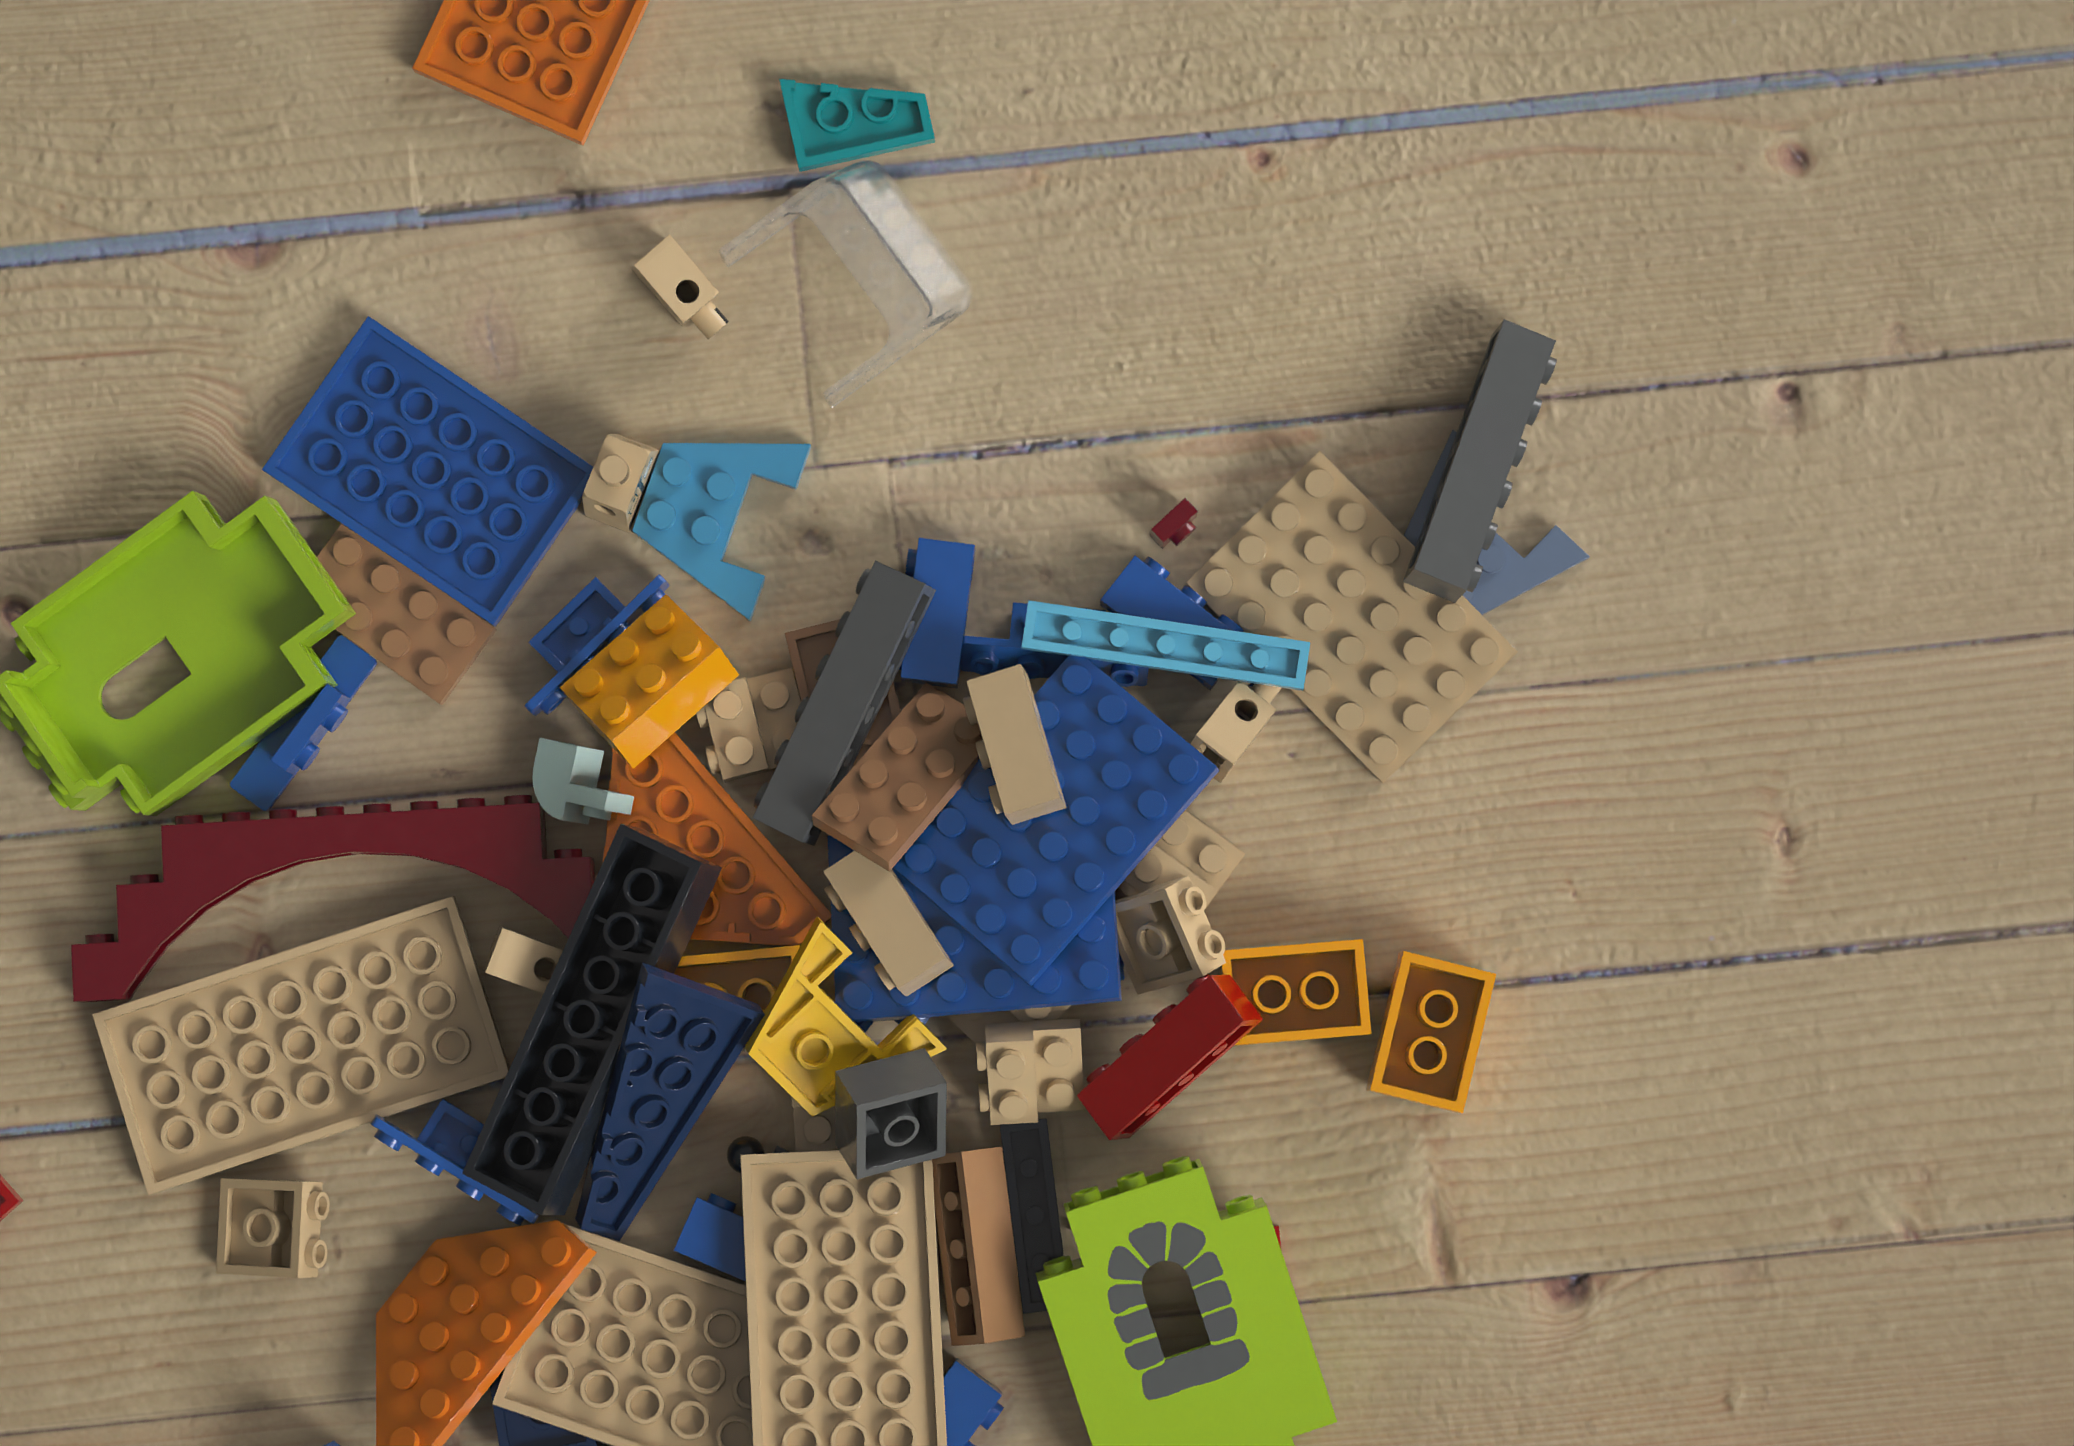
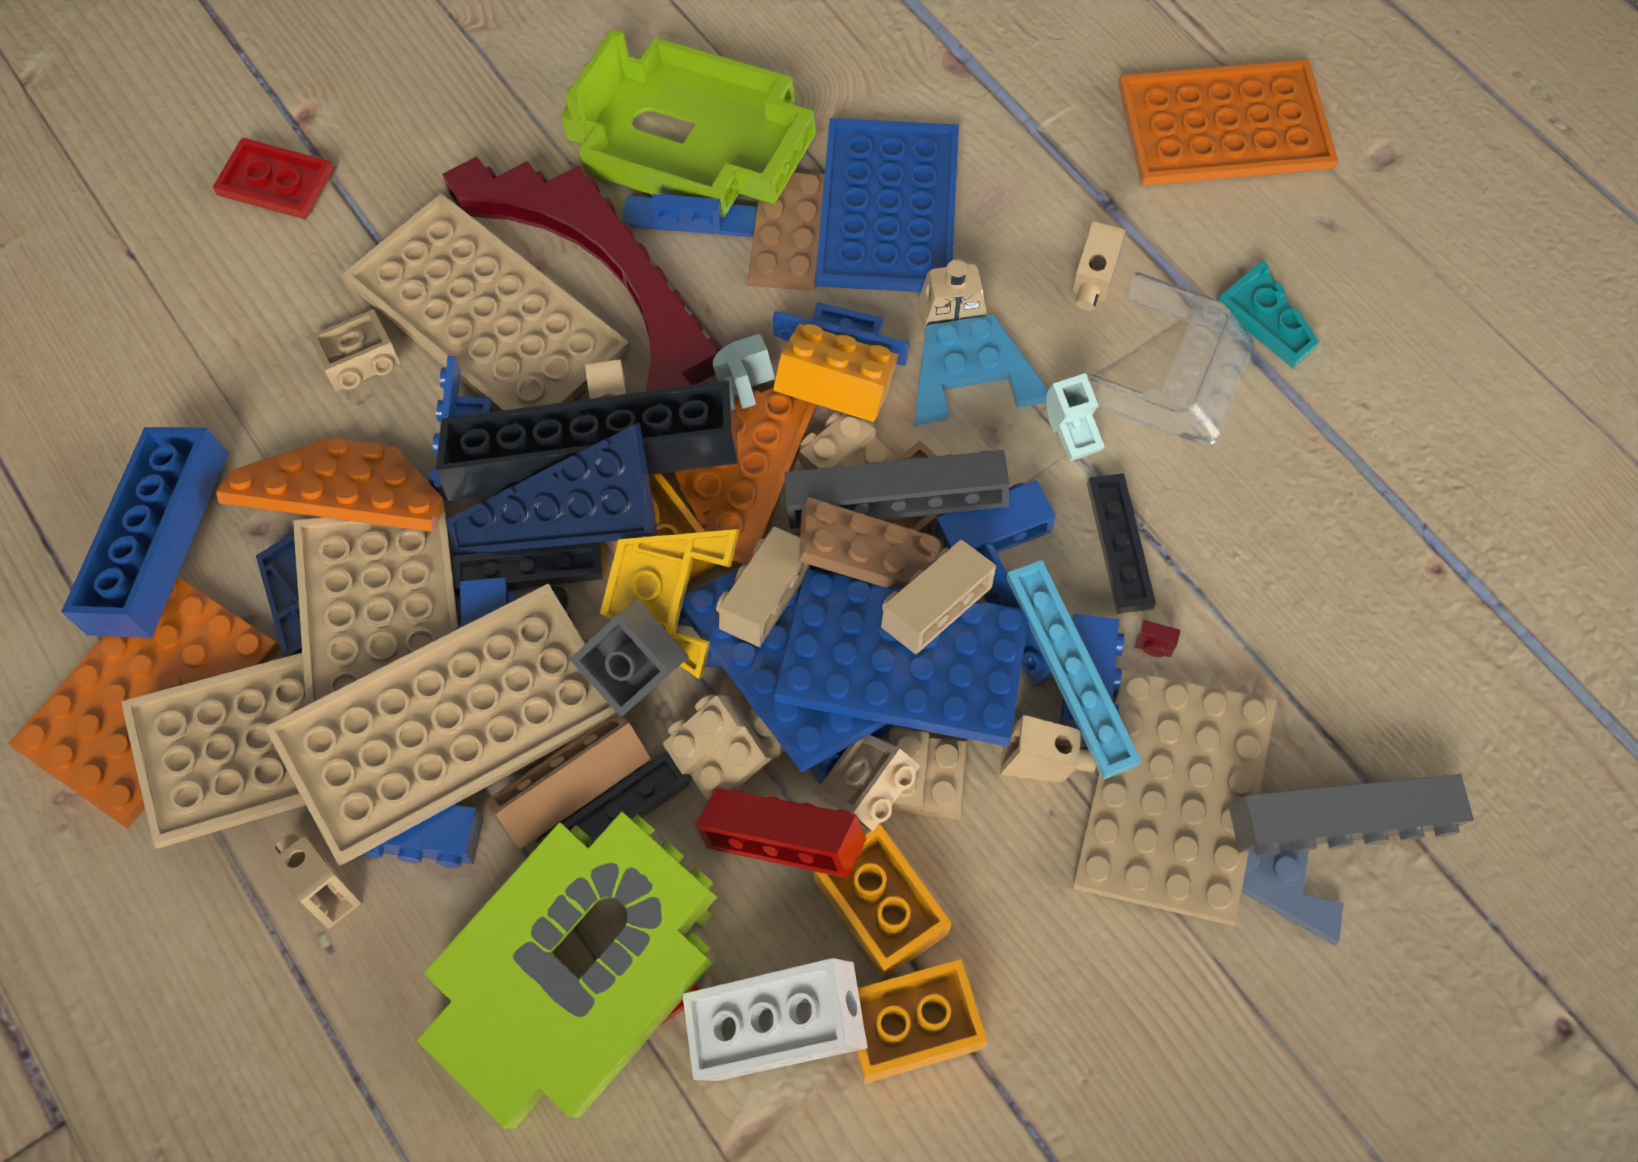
camera: 60 degrees right, 20 degrees down
none -> black plate [453,542,603,595]
none -> white brick [682,958,867,1081]
none -> light aqua brick [1046,373,1105,462]
none -> black plate [1087,473,1156,614]

